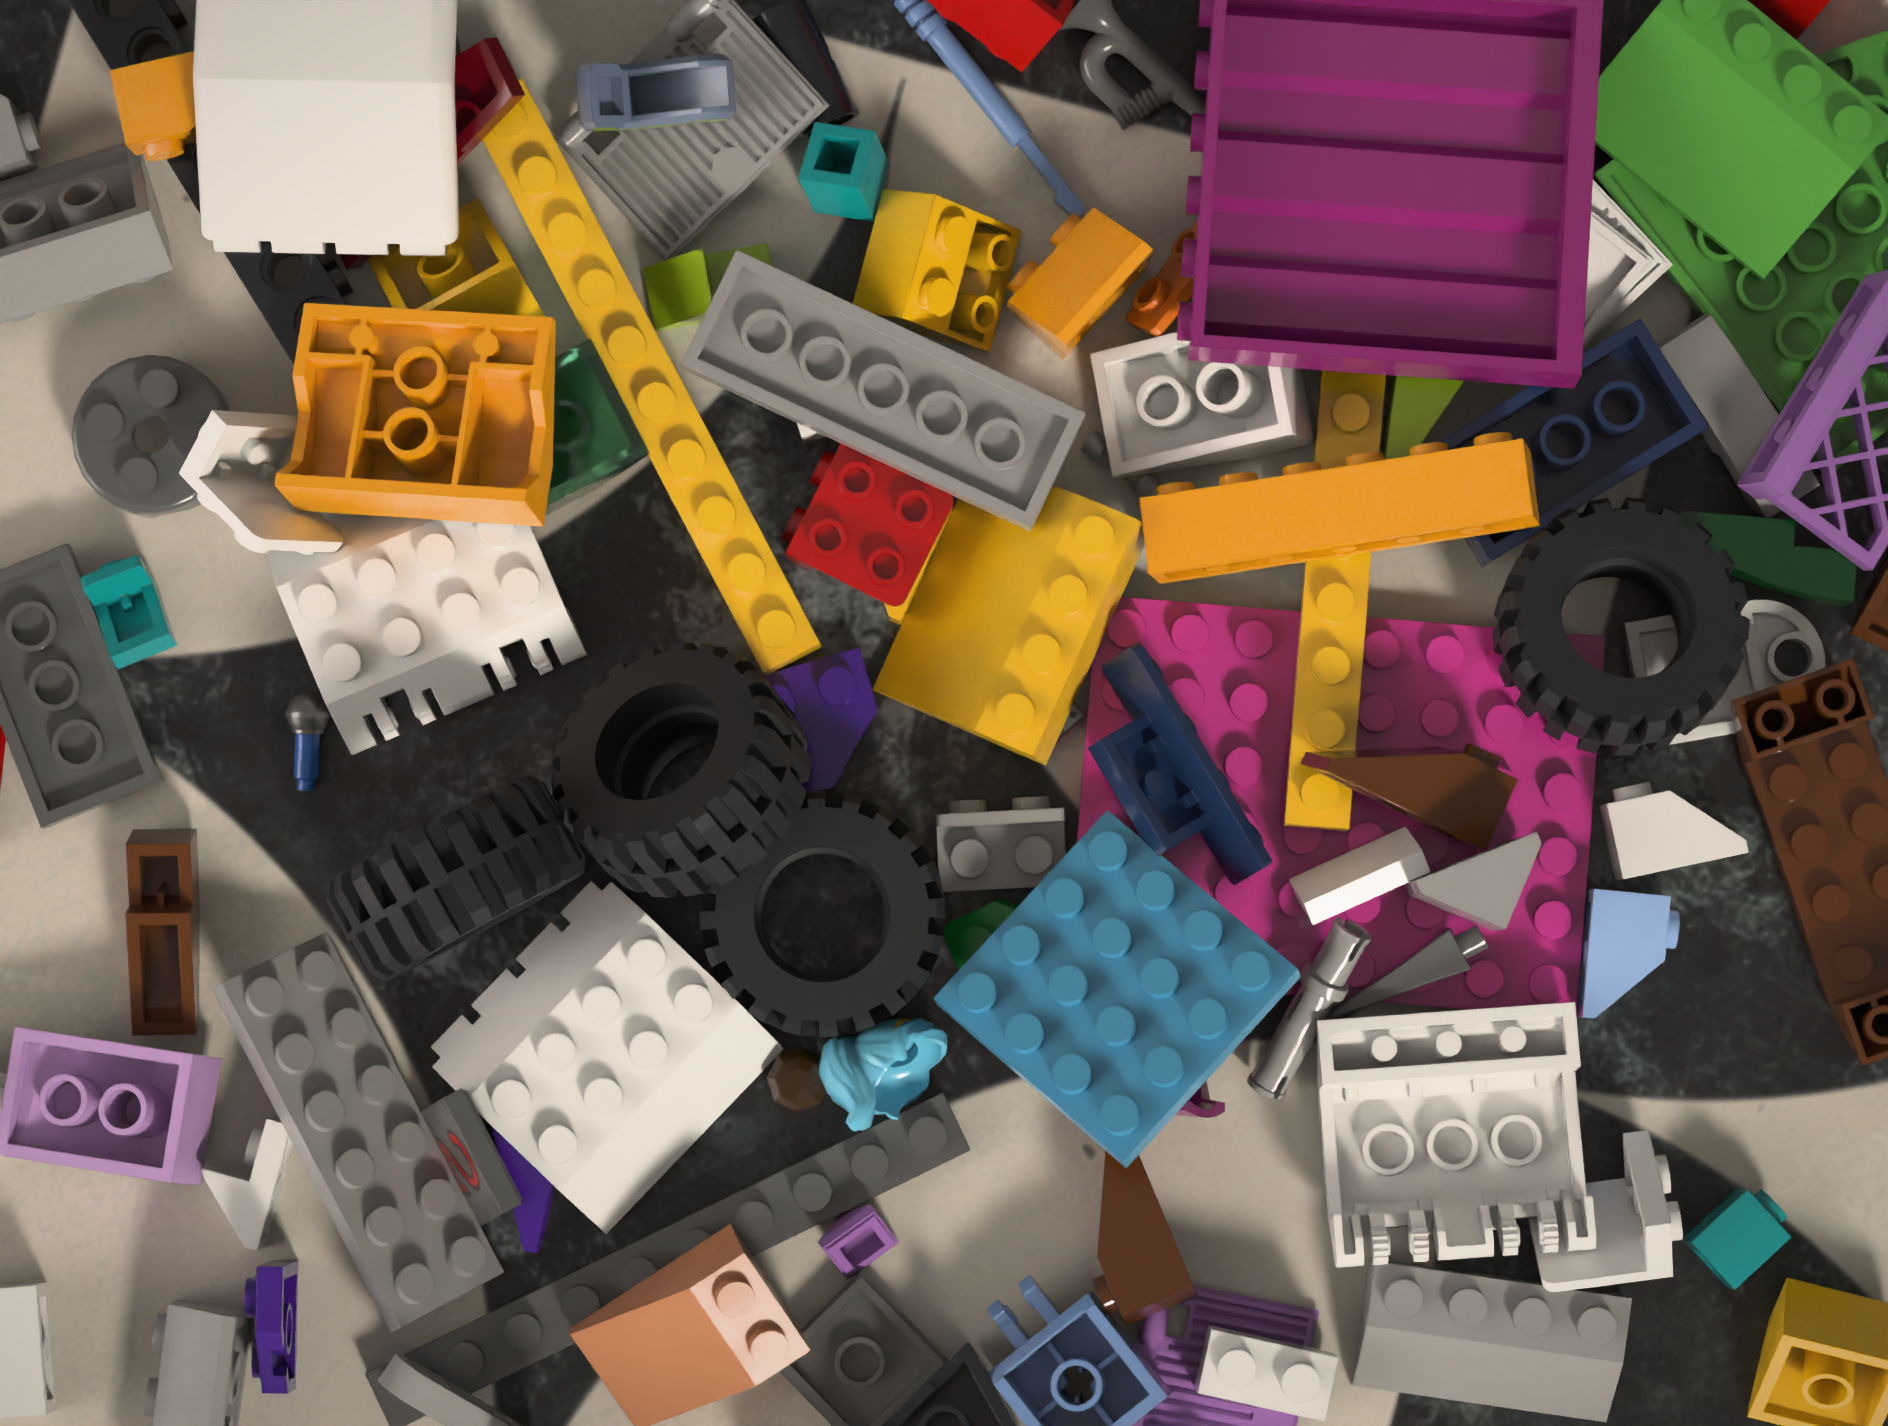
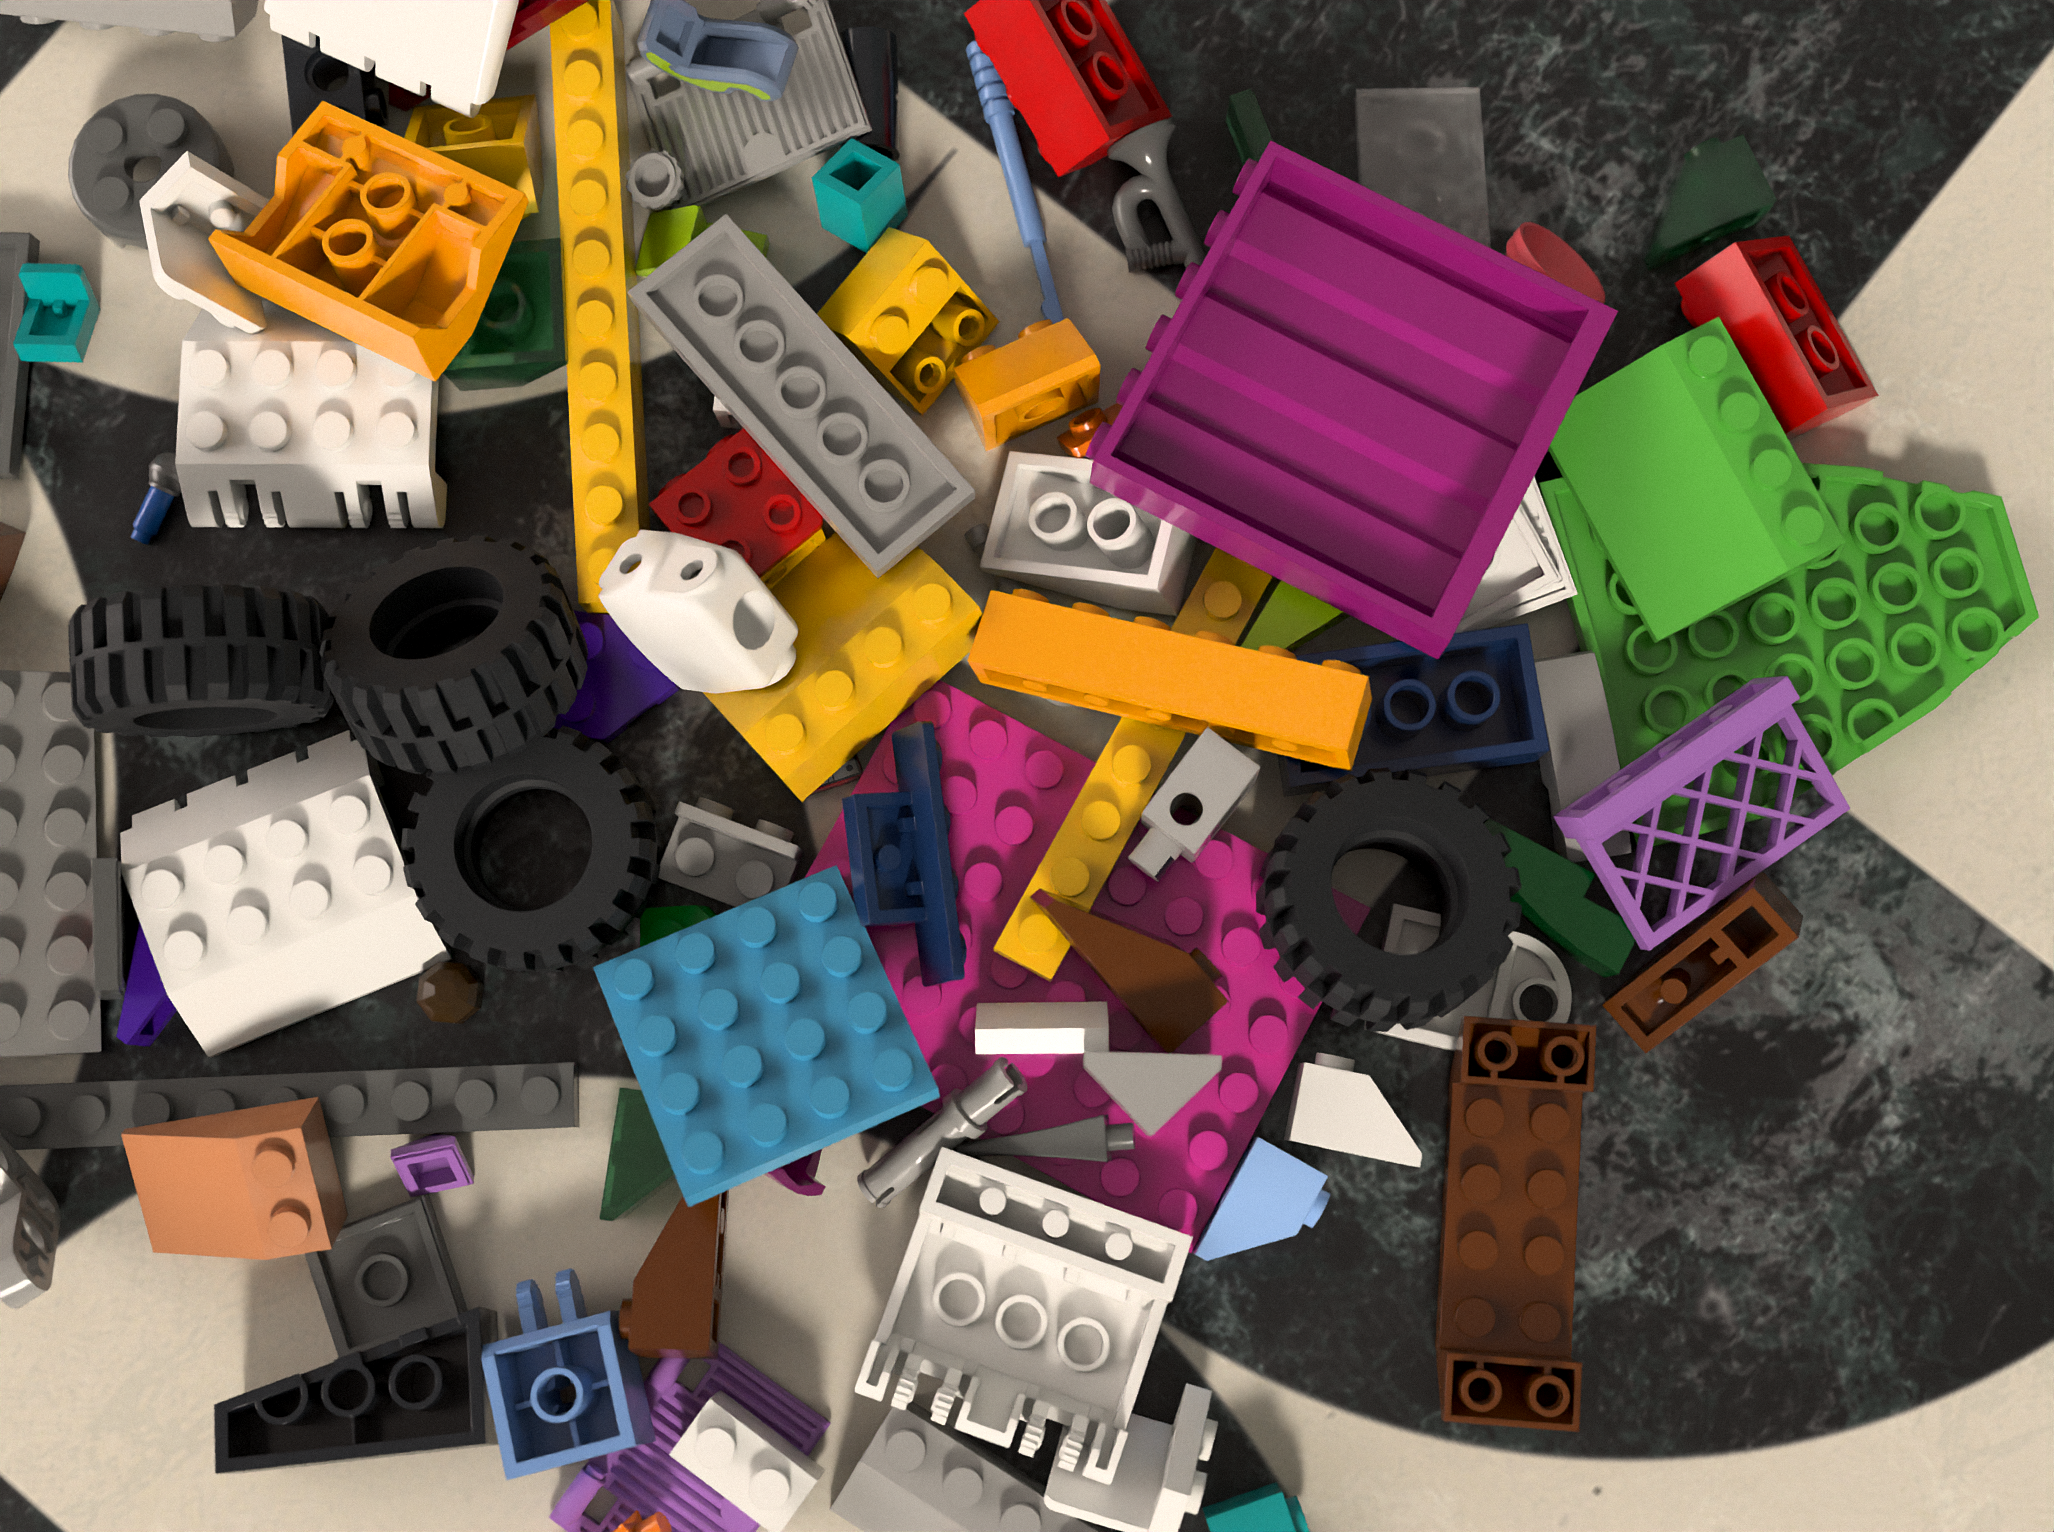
camera: 30 degrees right, 5 degrees down
medium azure hair [819,1018,948,1131] -> none
none -> white piece [598,530,799,694]
none -> clear green slope [599,1087,676,1221]
none -> light grey piece [626,148,685,210]
none -> light grey torso [1128,727,1261,882]

